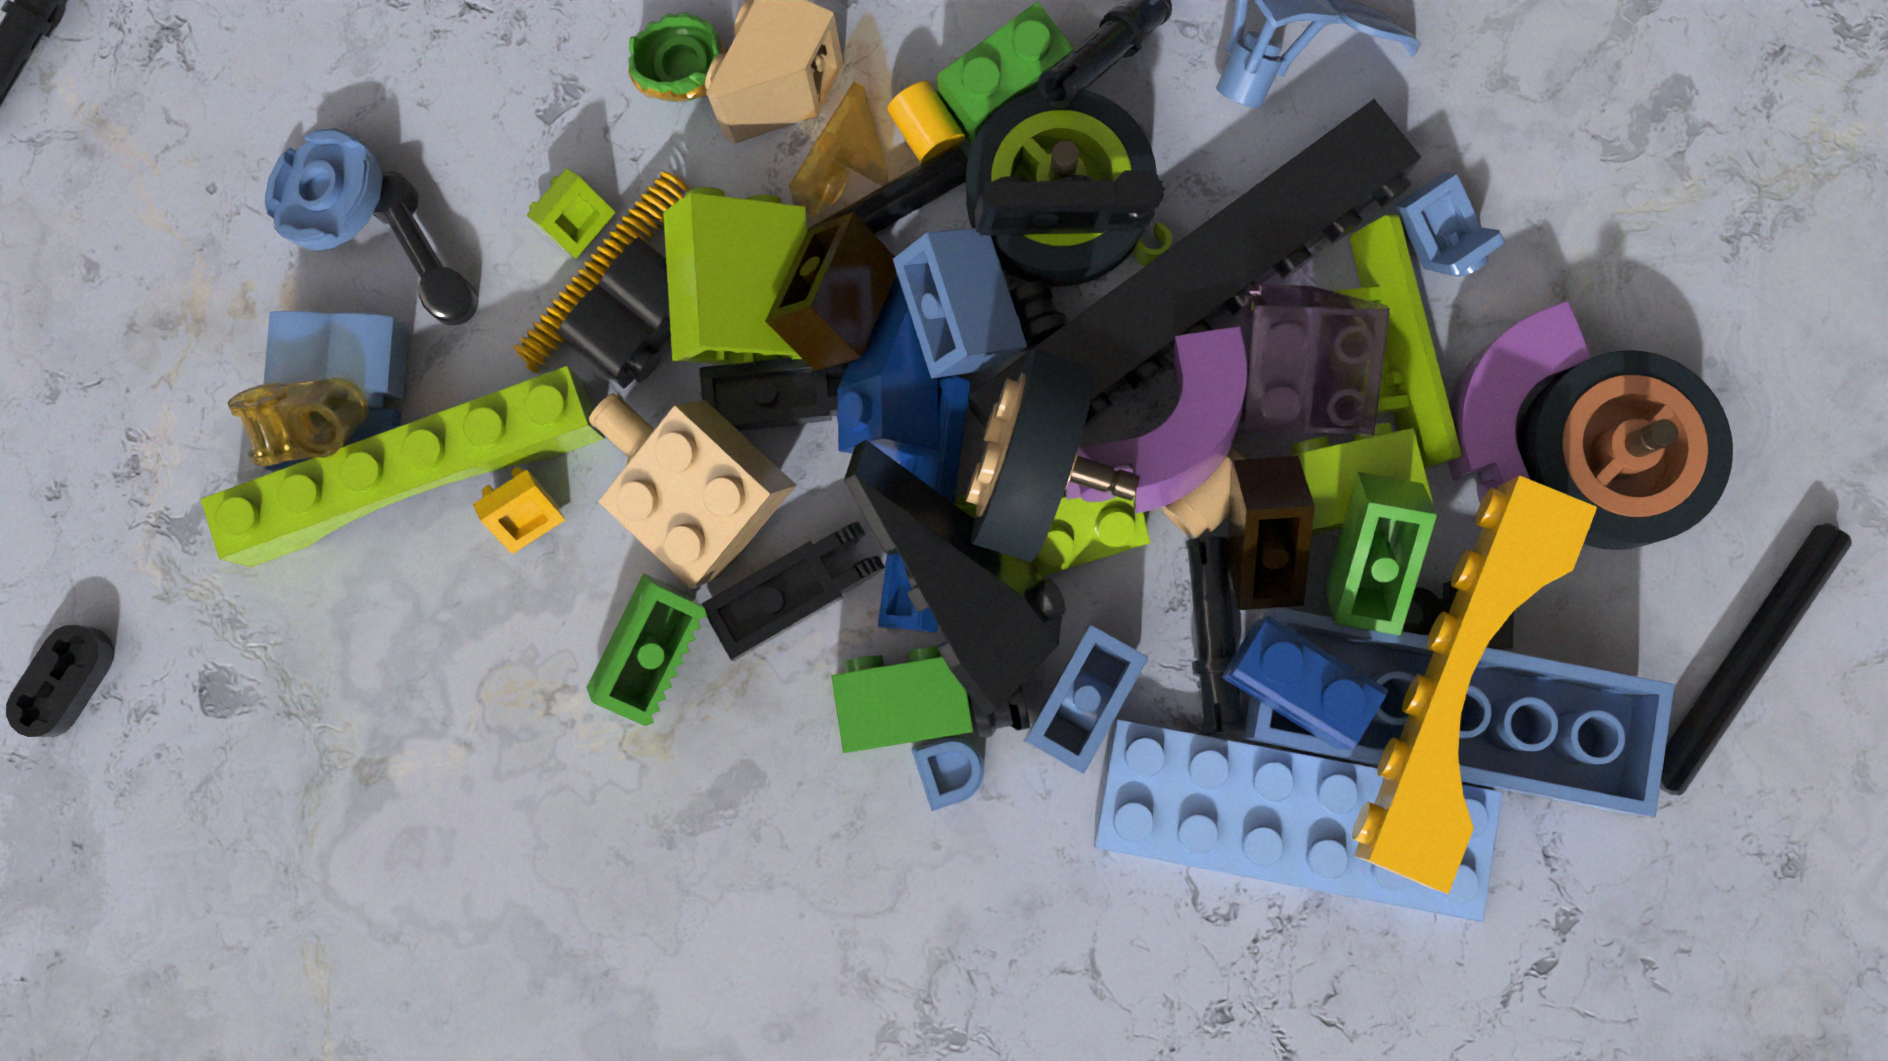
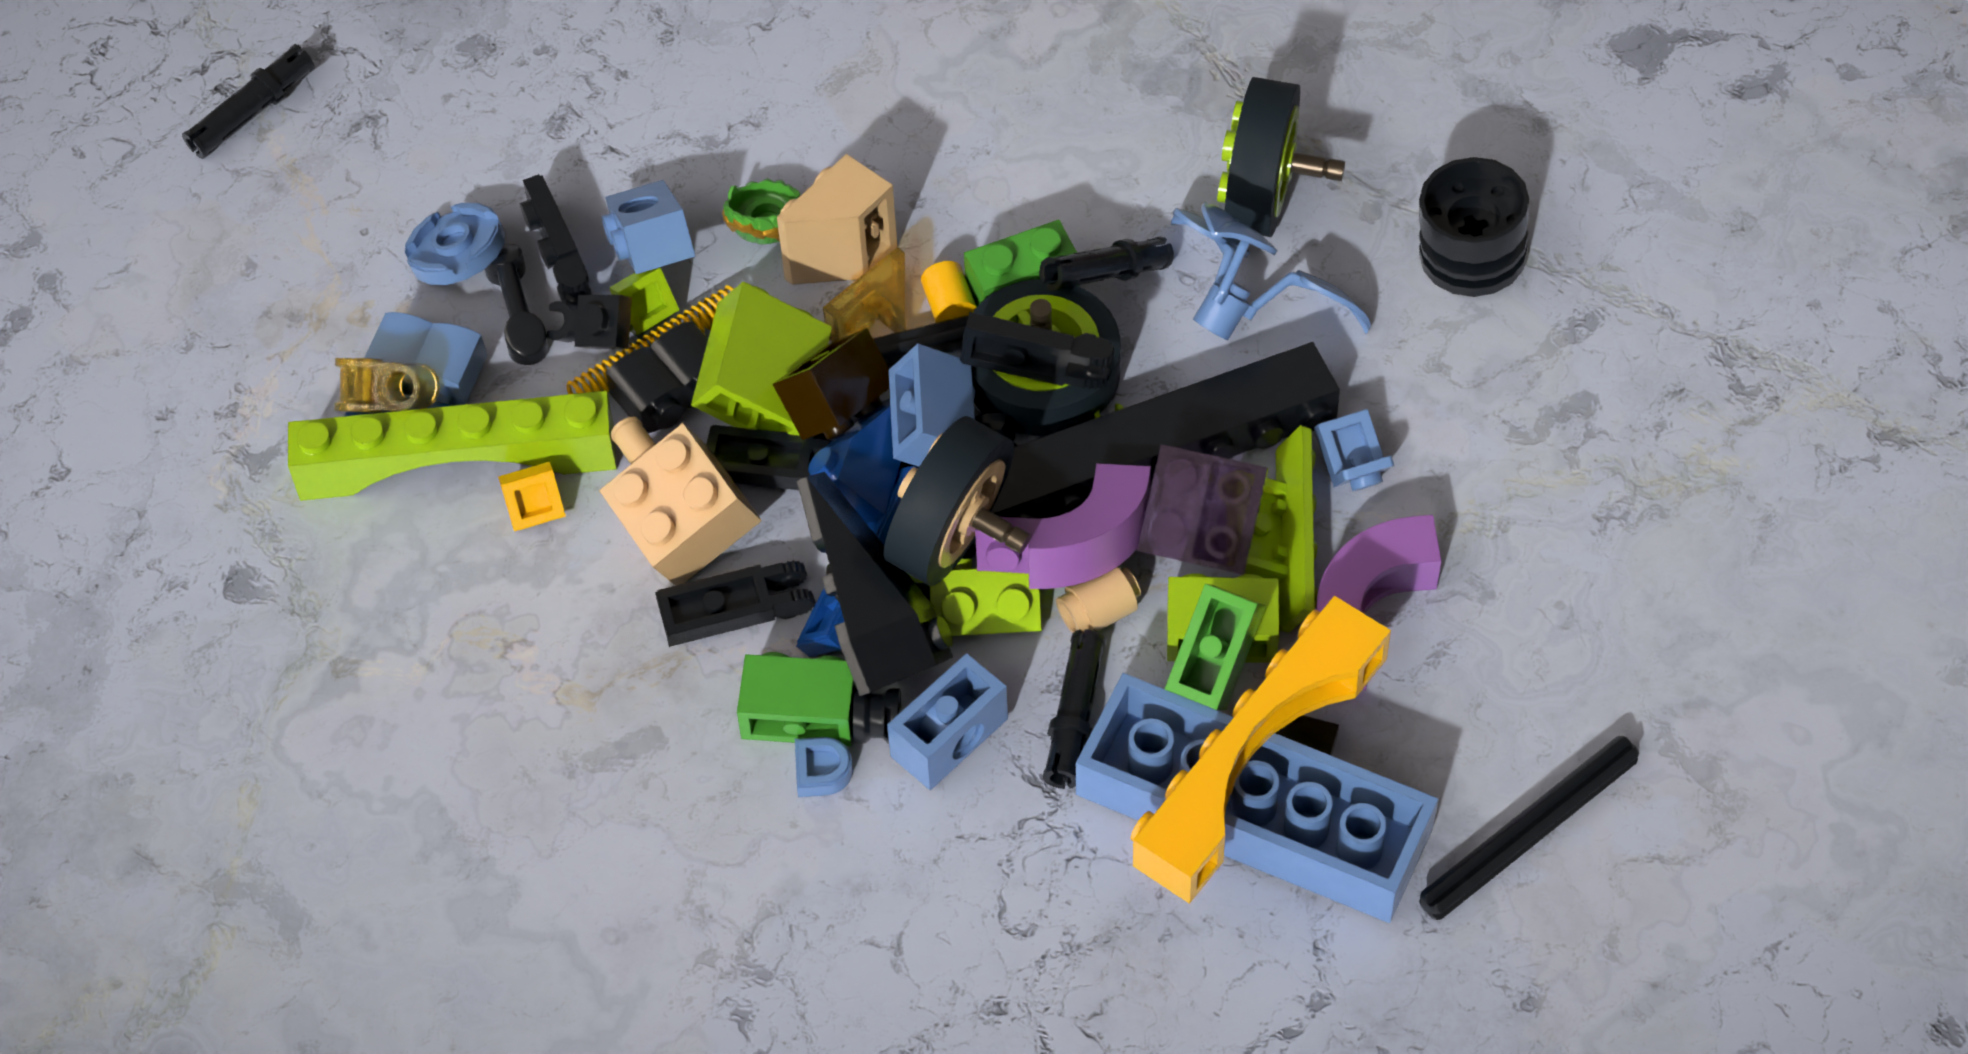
camera: 10 degrees right, 25 degrees down
black beam [6,625,114,737] -> none
bright green brick [586,573,707,726] -> none
light blue plate [1094,720,1502,922] -> none
blue brick [1222,616,1388,750] -> none
dark brown brick [1226,455,1315,610] -> none
wheel [1518,350,1733,550] -> none
none -> black hinge [520,174,592,305]
none -> black plate [547,295,632,349]
none -> medium blue brick [601,180,695,274]

